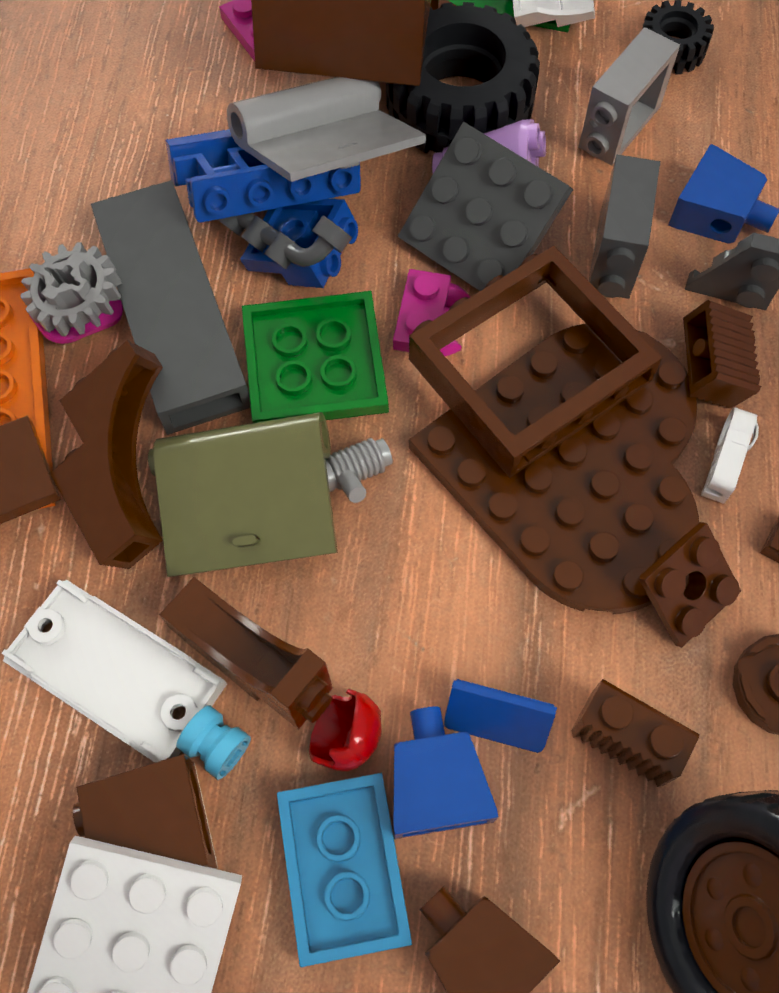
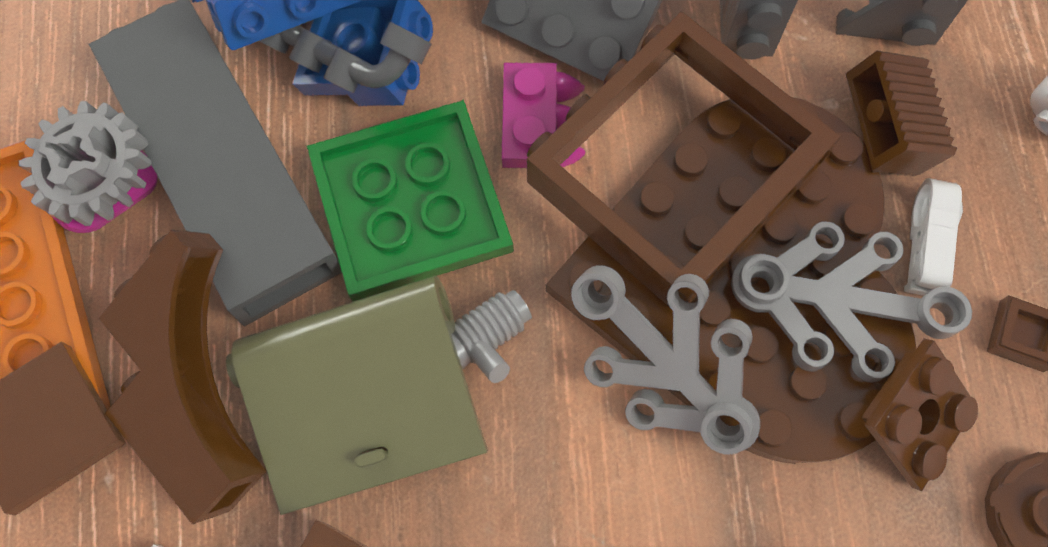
camera: 10 degrees left, 5 degrees up
none -> light grey plant [571,266,761,454]
none -> light grey plant [731,221,972,382]

